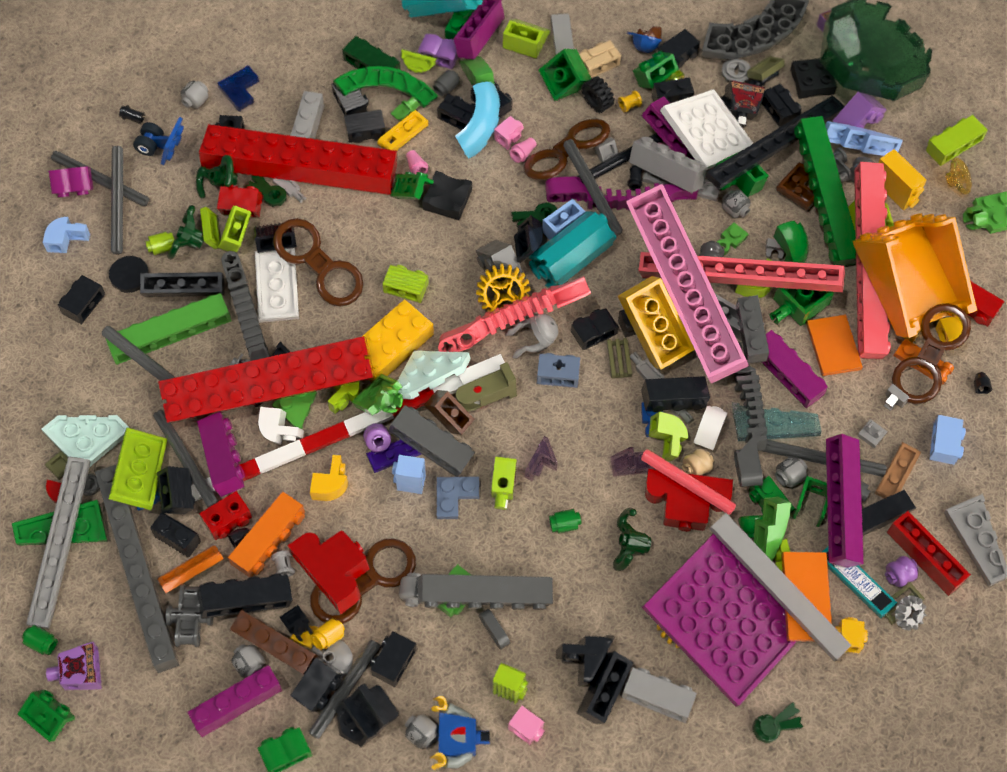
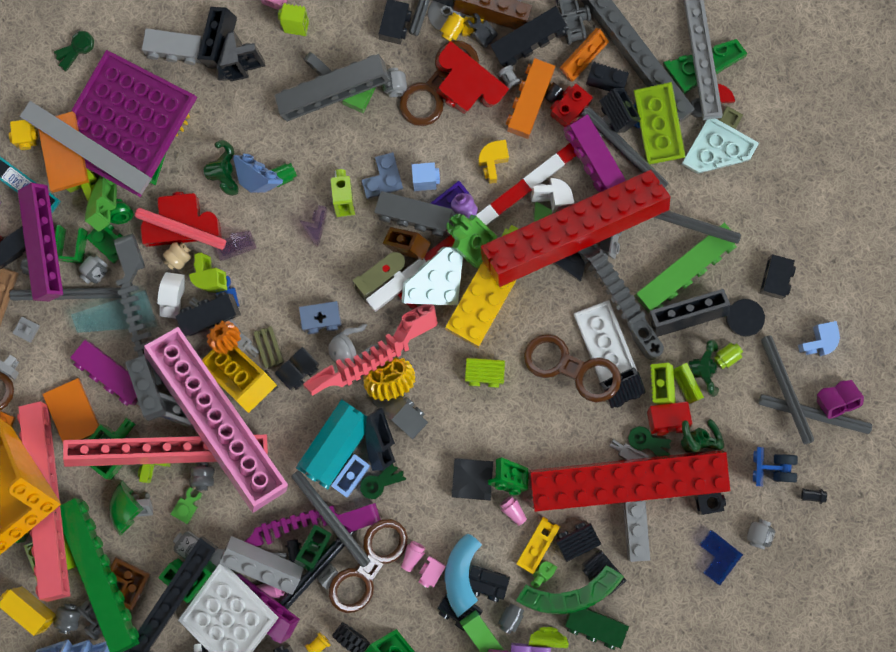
camera: 165 degrees right, 20 degrees up
none -> orange gear [207,321,241,354]
none -> medium blue slope [233,154,283,193]
none -> dark green brick [295,525,332,572]

